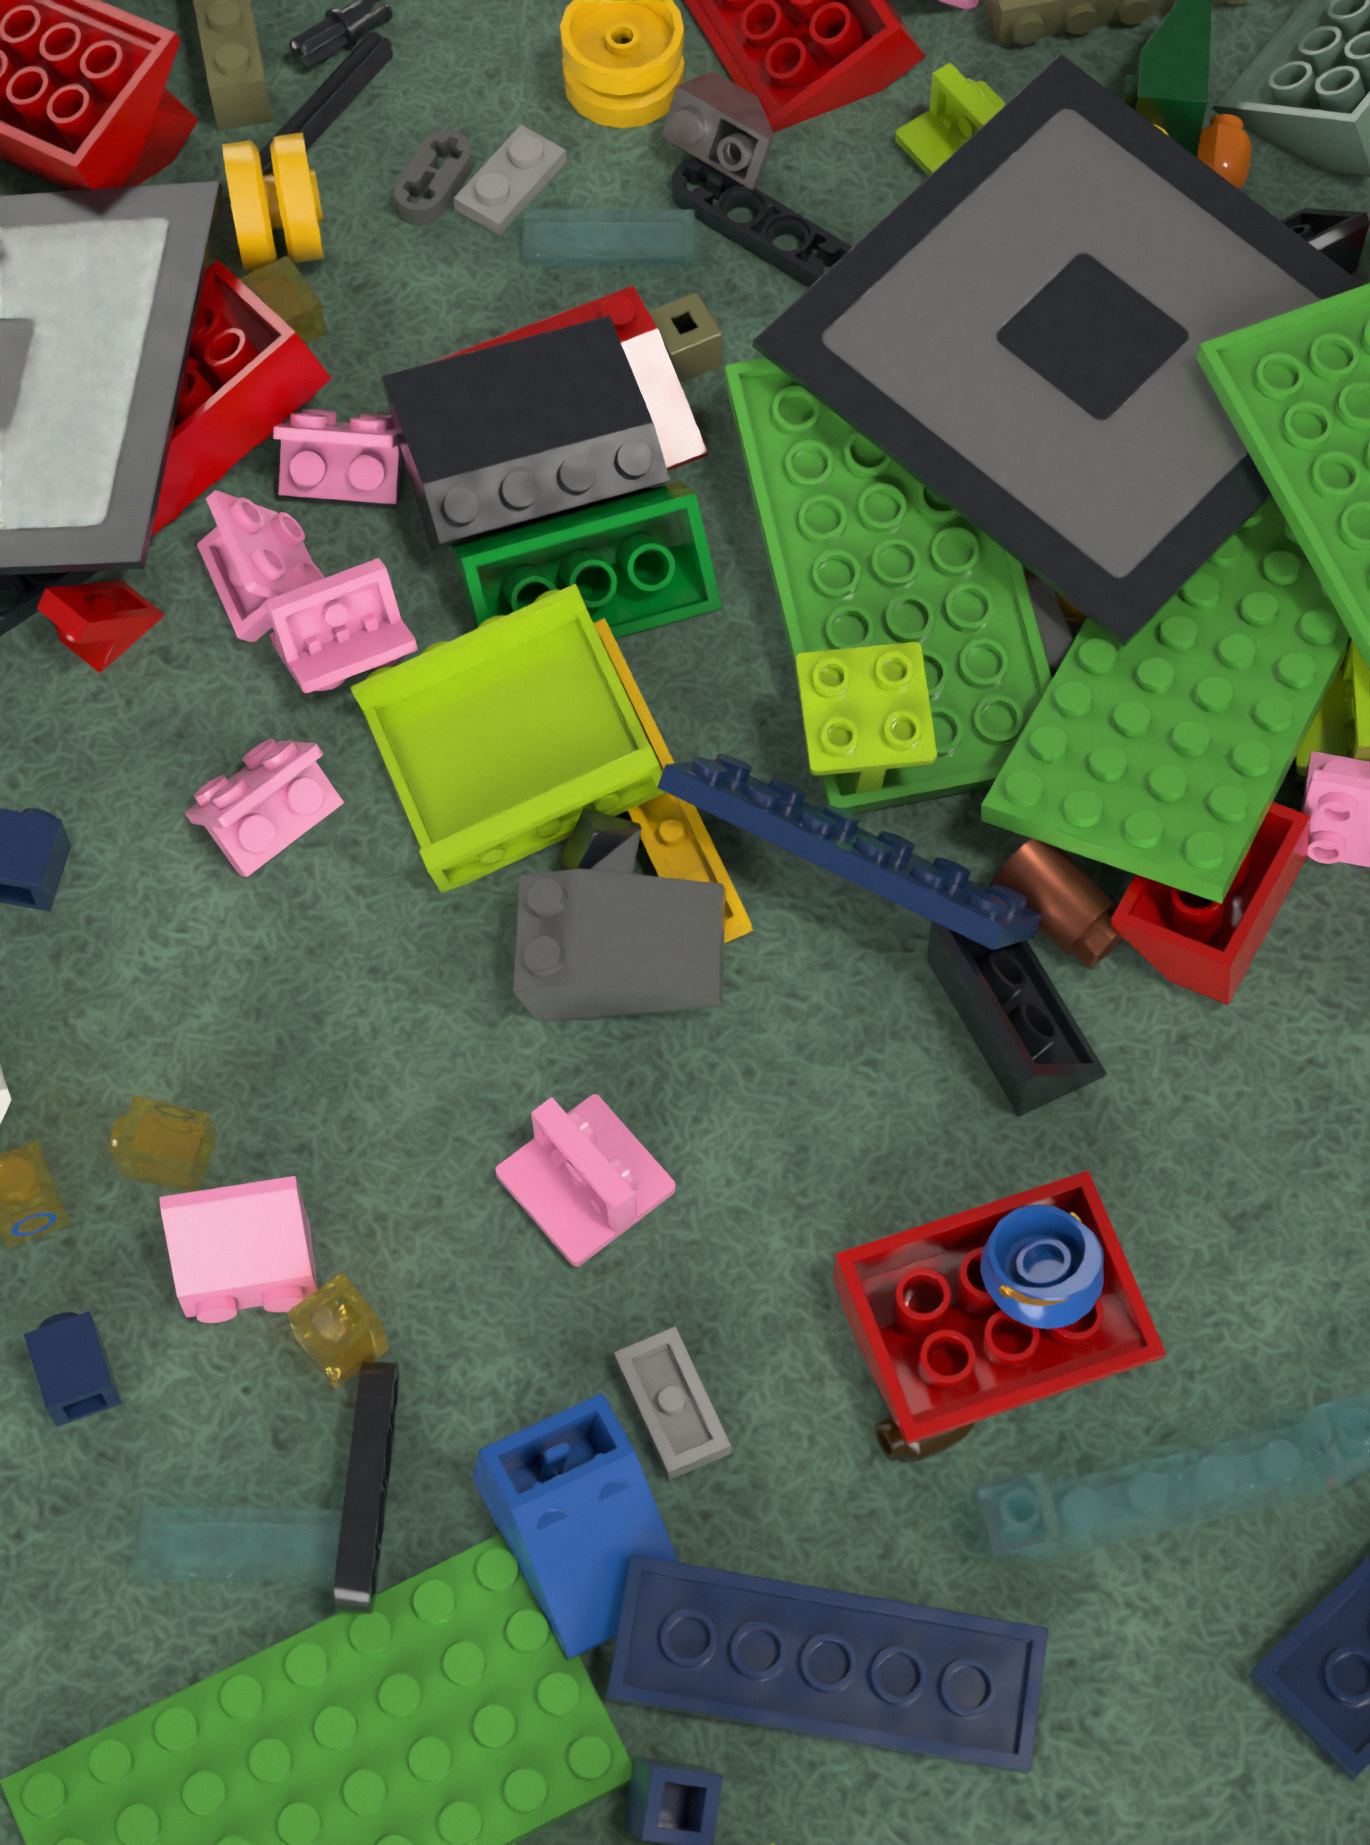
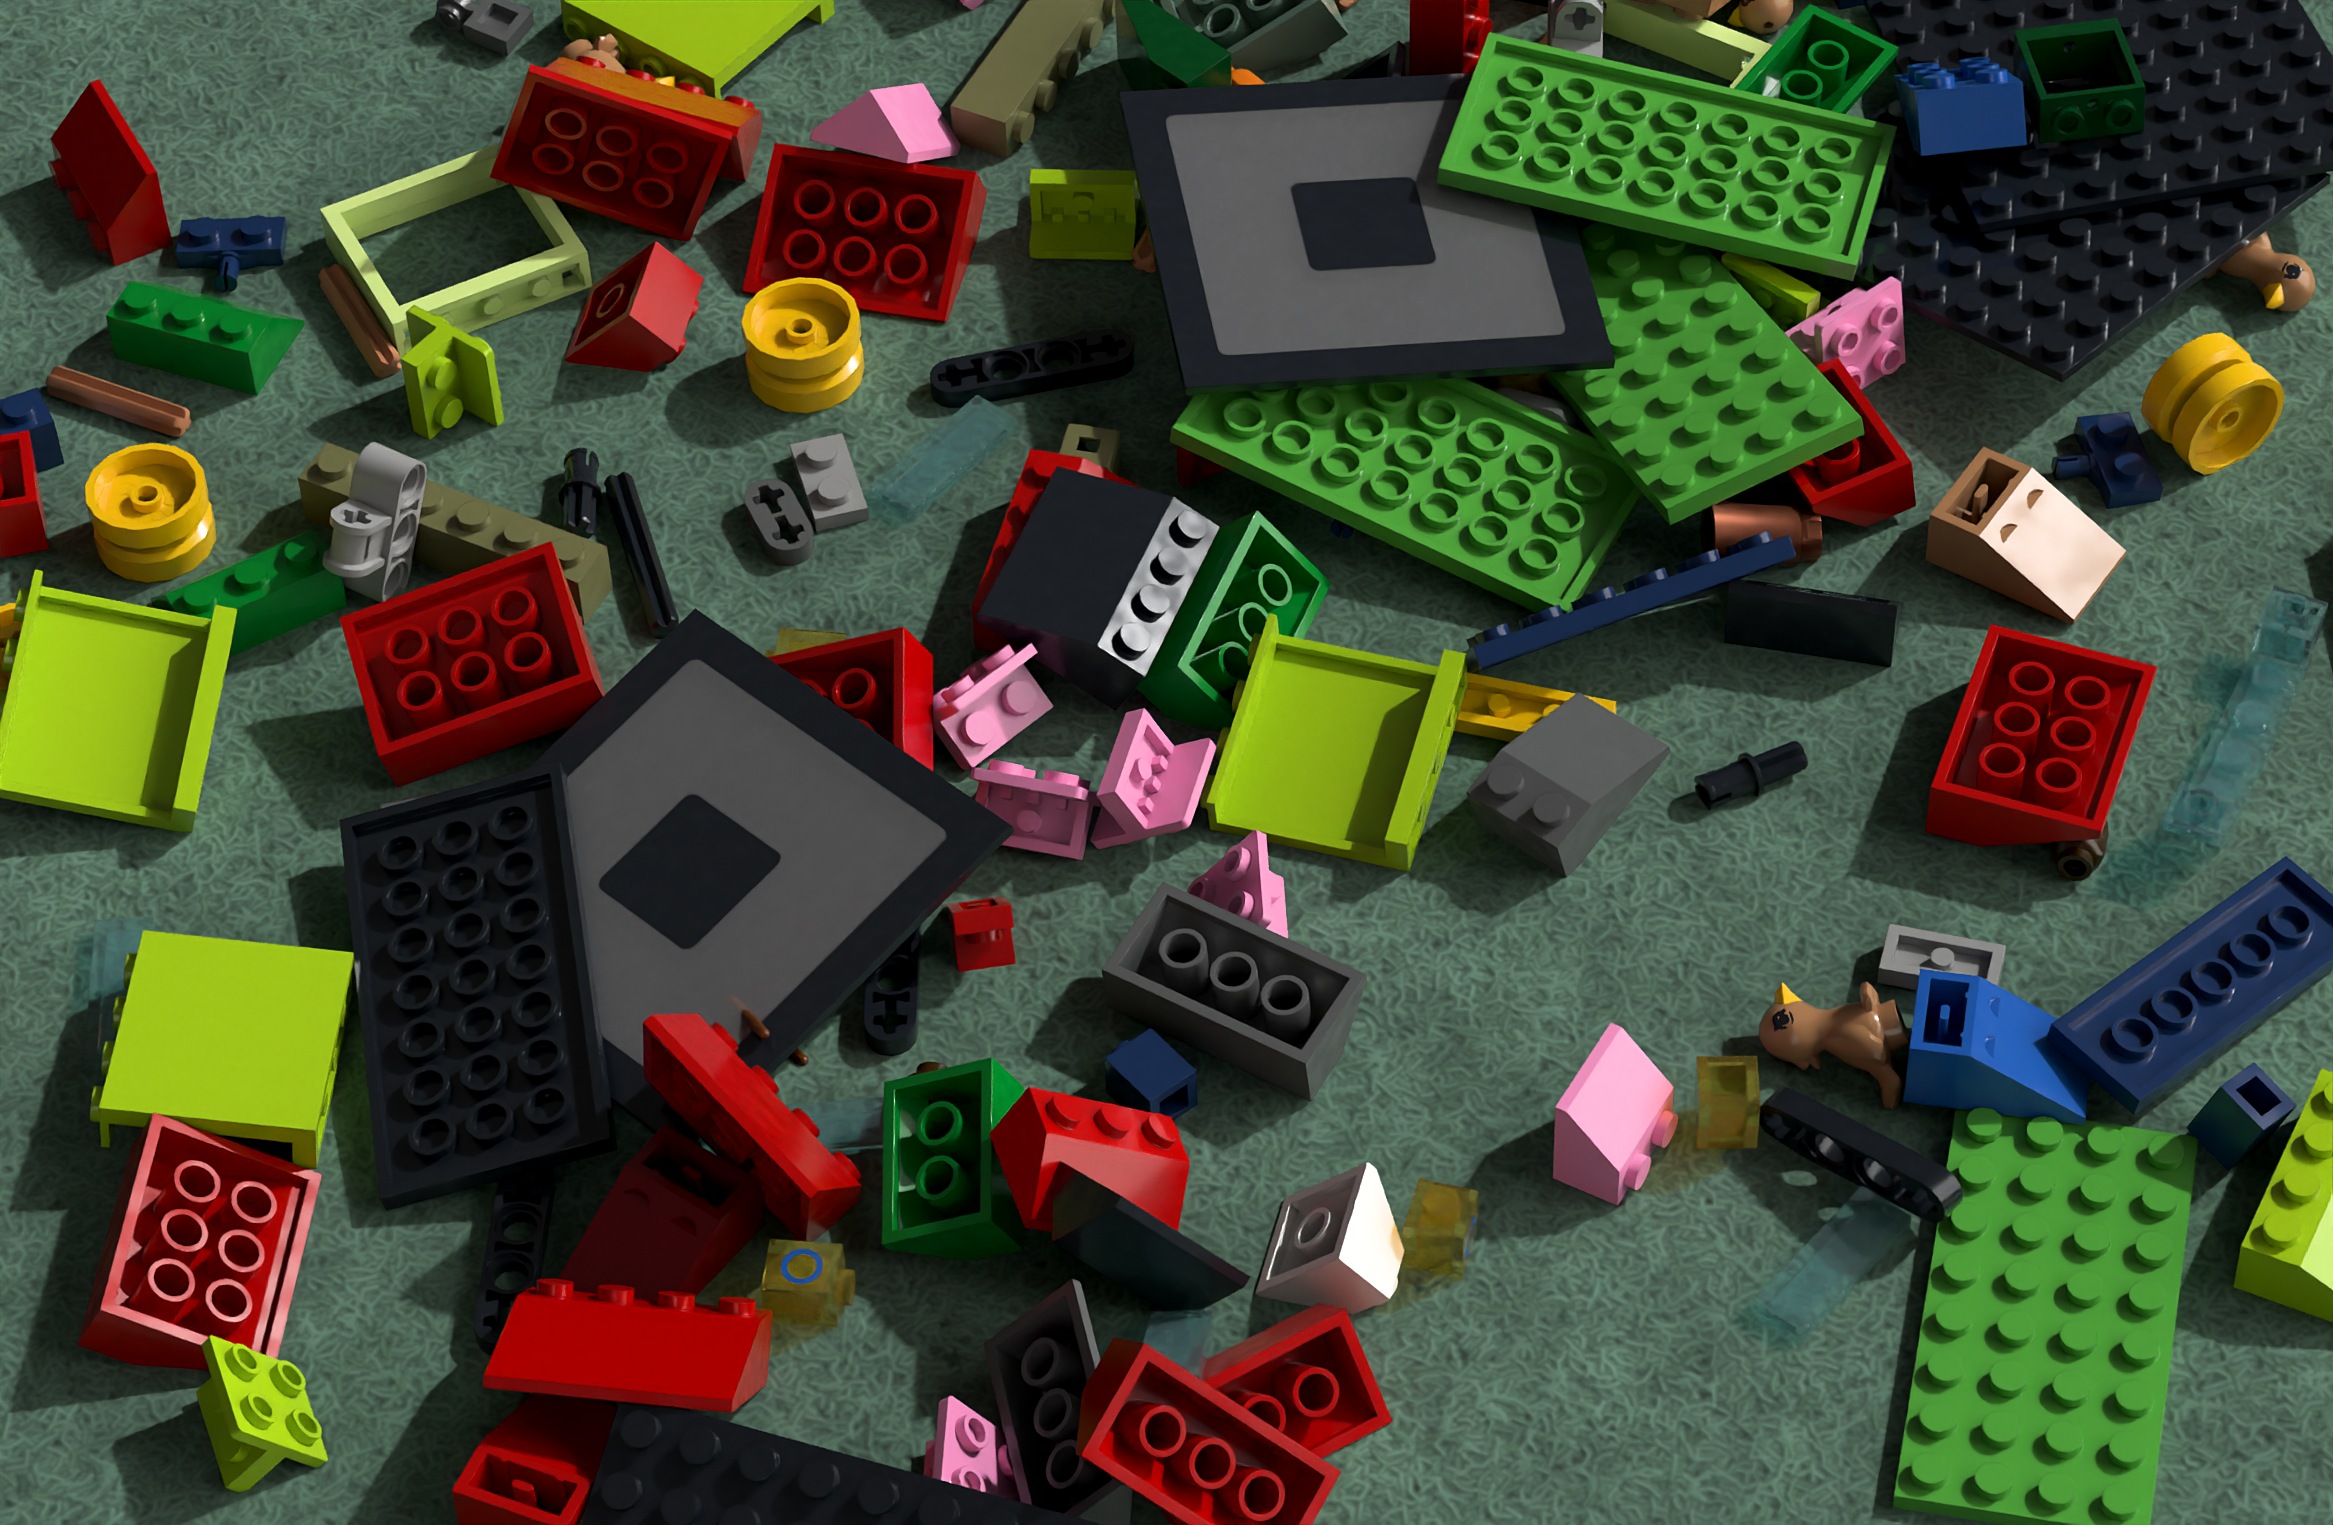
camera: 50 degrees left, 15 degrees down
dark blue brick [24,1311,122,1427] -> none
clear yellow brick [109,1095,218,1193] -> none
yellow wheel [222,132,324,271] -> none
bright pink bracket [496,1094,676,1267] -> none
slope [559,808,642,874] -> none
flat silver slope [661,71,775,190] -> none
lime bracket [795,642,937,793] -> none
blue piece [980,1204,1104,1329] -> none
none -> dark grey slope [1102,882,1367,1101]
none -> black axle [1694,741,1808,811]
none -> medium nougat animal [1759,981,1910,1110]
none -> slope [1925,447,2126,625]

